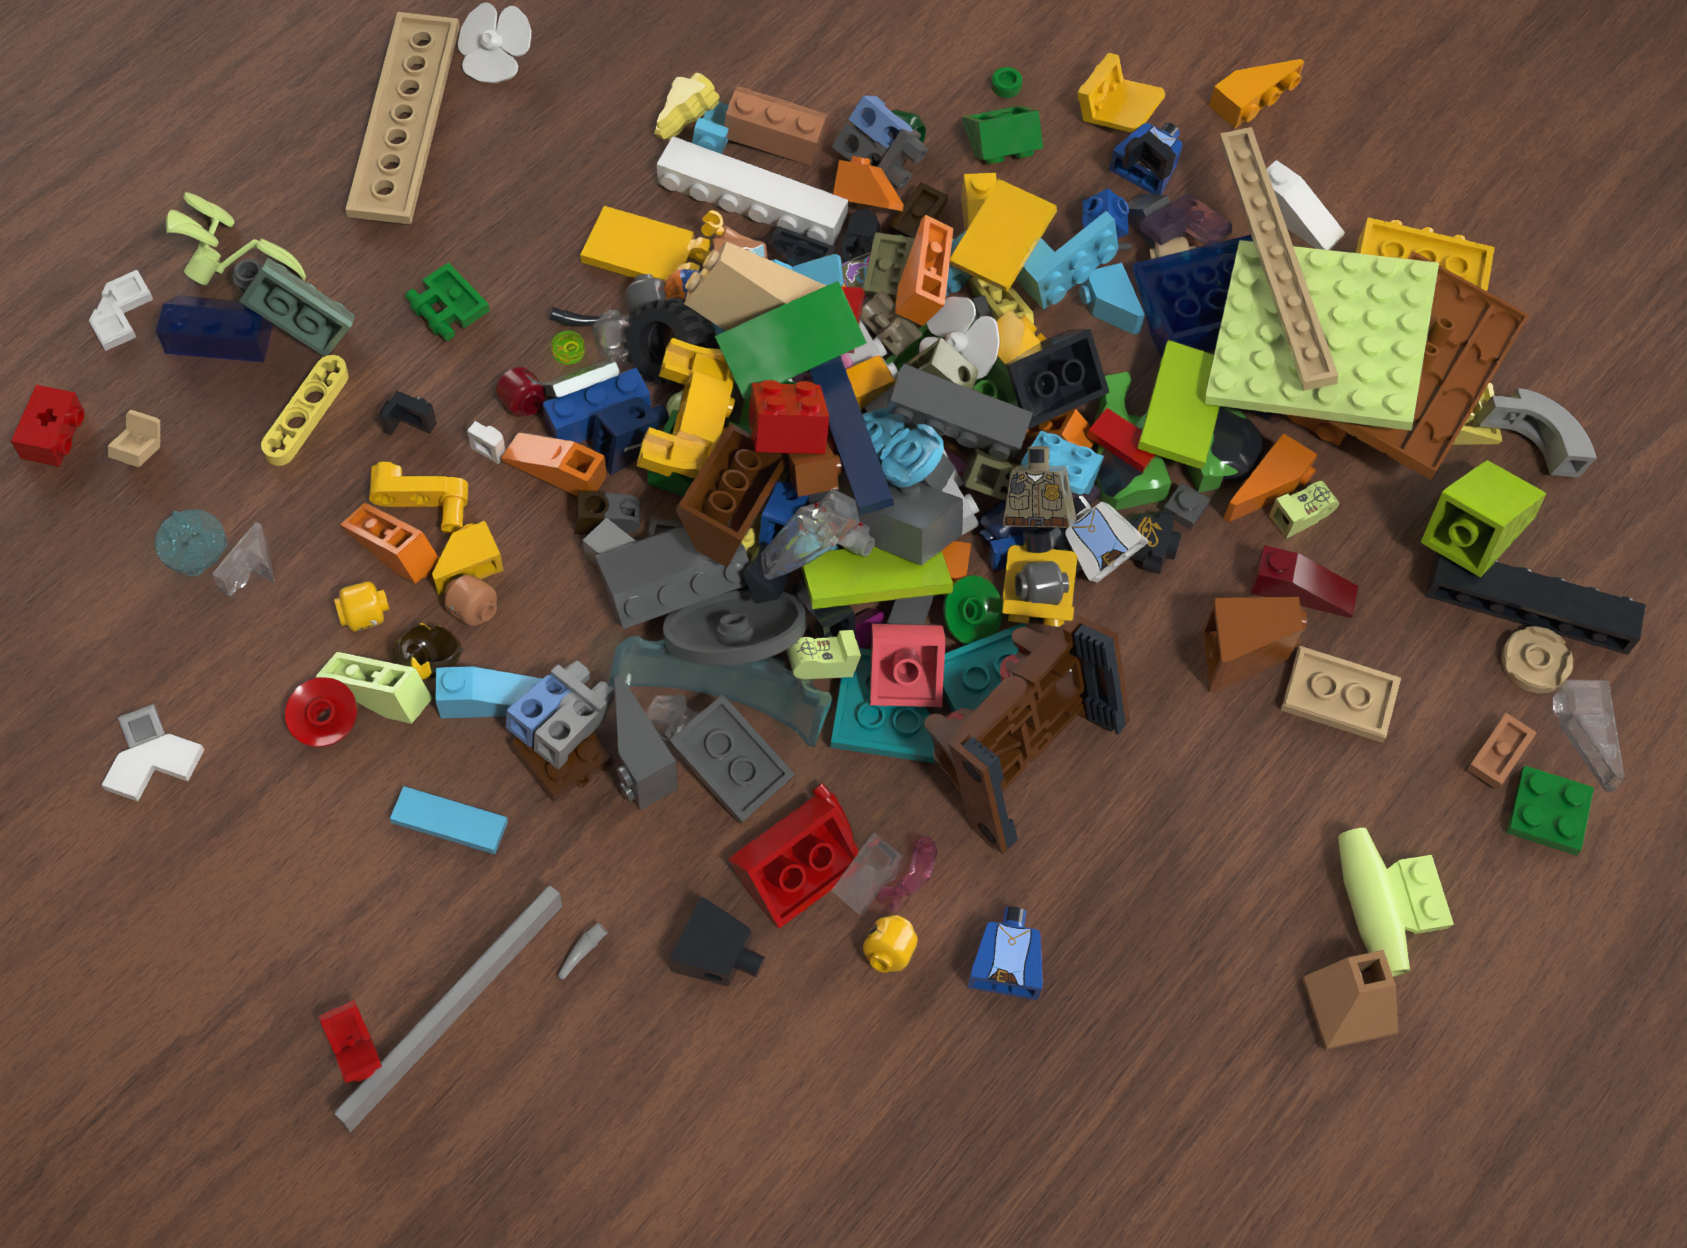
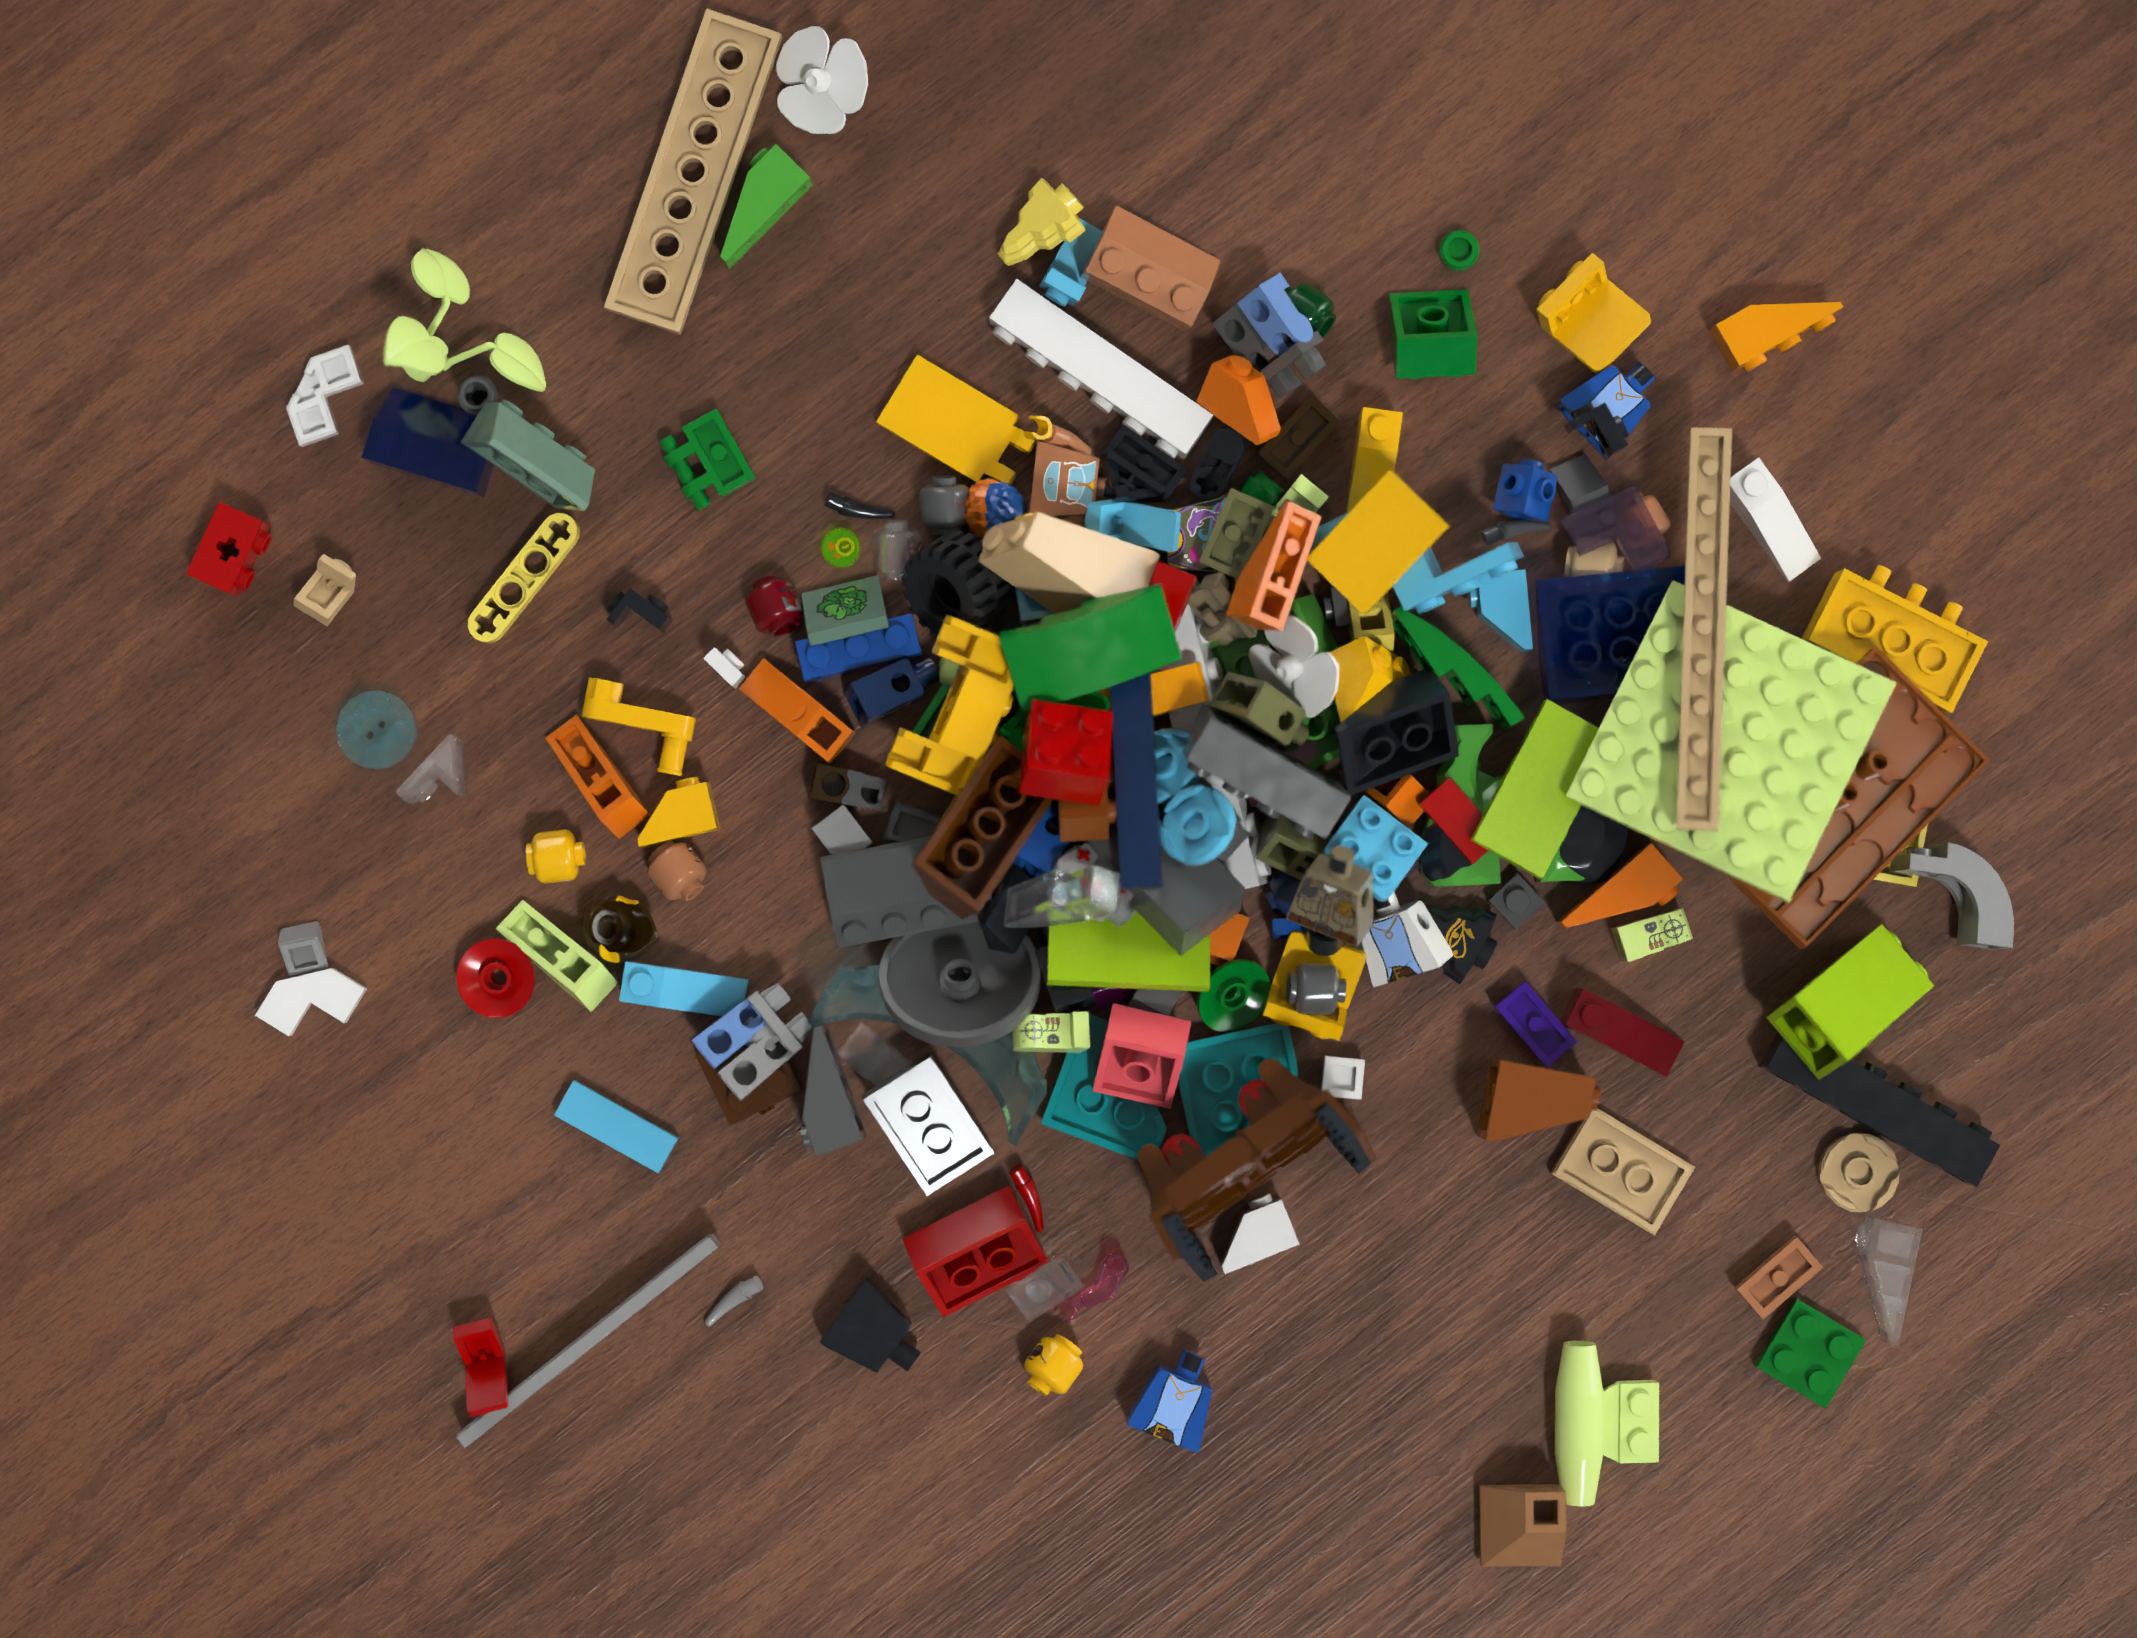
camera: 15 degrees right, 25 degrees up
none -> bright green slope [720,144,813,269]
none -> white slope [1220,1193,1299,1274]
none -> green slope [1391,606,1525,731]
none -> dark purple plate [1493,981,1577,1068]

